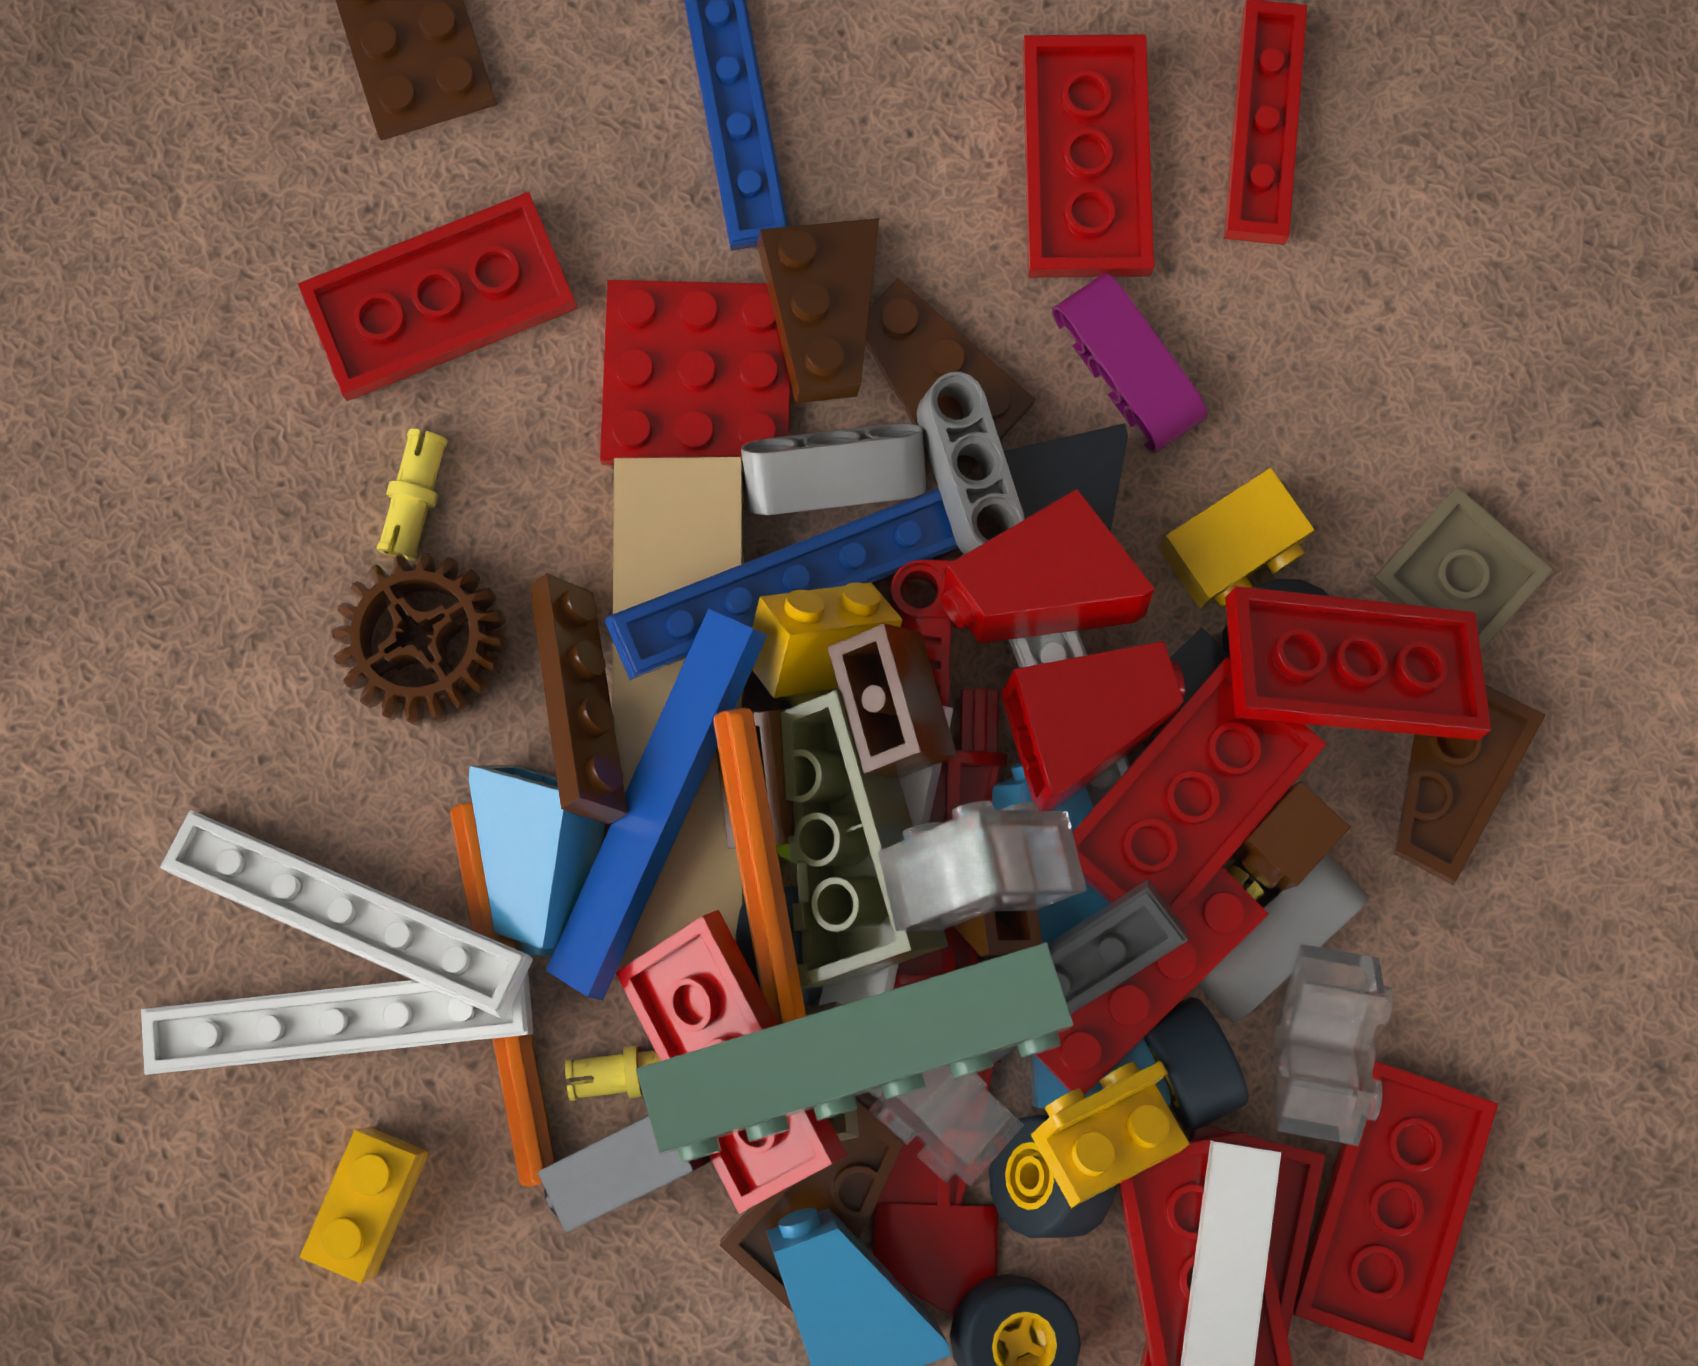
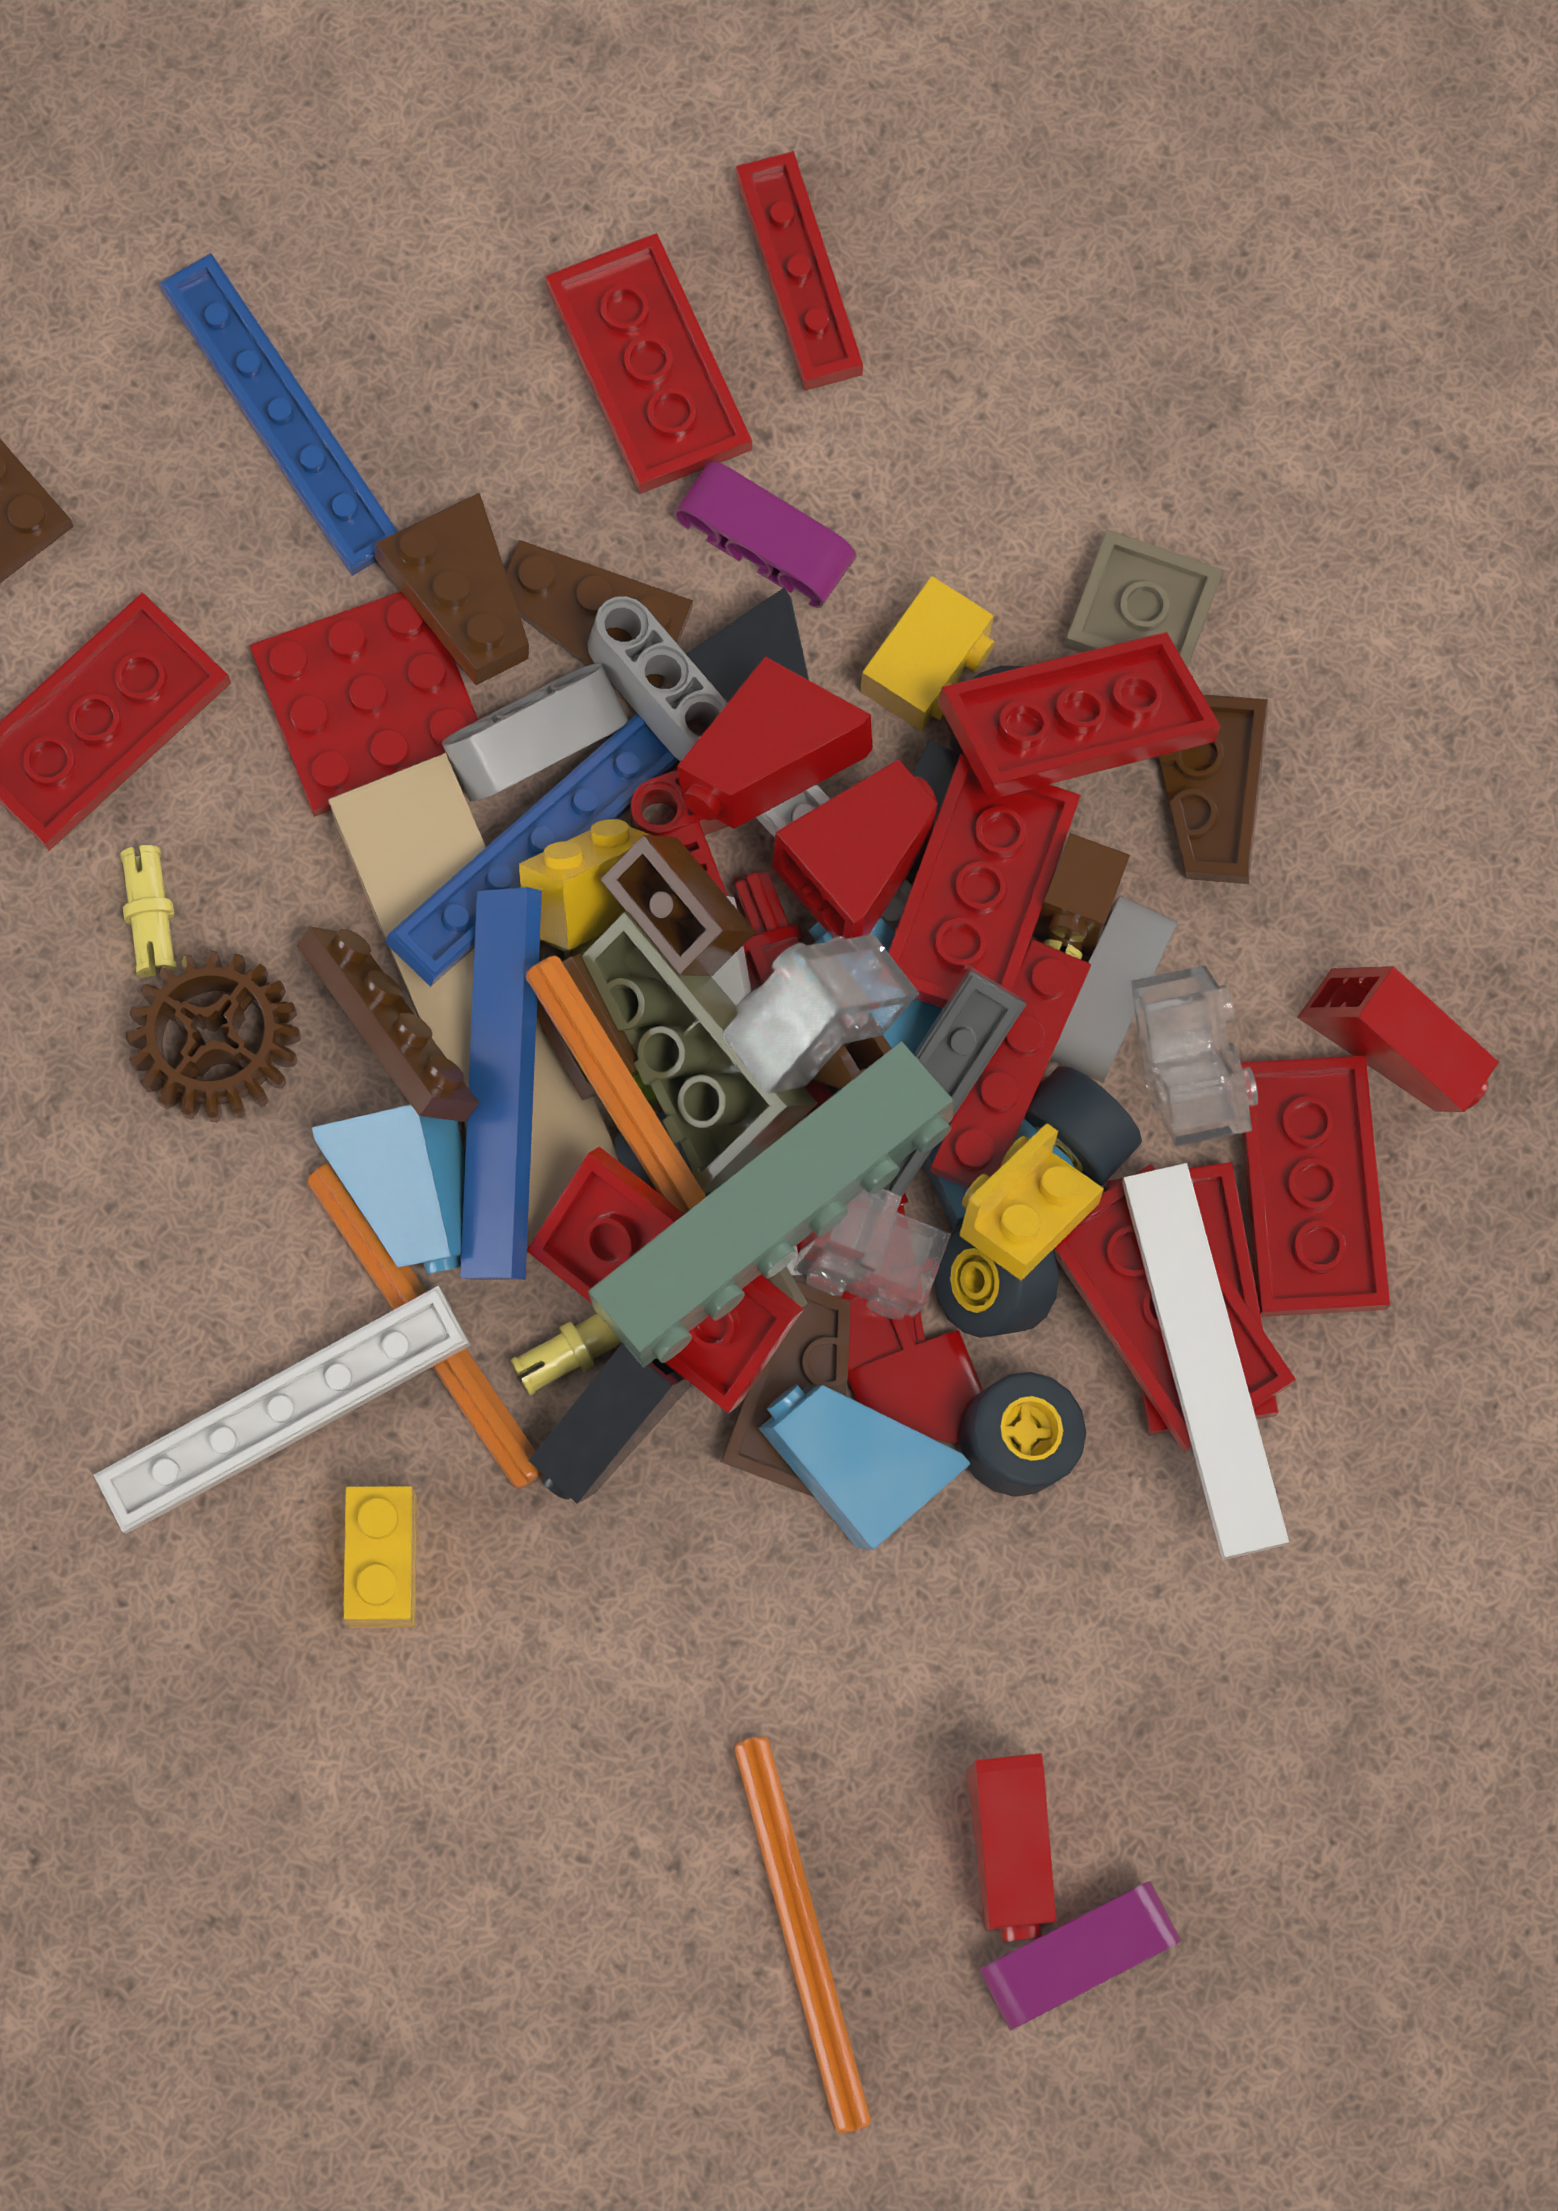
camera: 25 degrees left, 5 degrees down
white tile [160,810,533,1020] -> none
none -> red slope [1297,966,1499,1112]

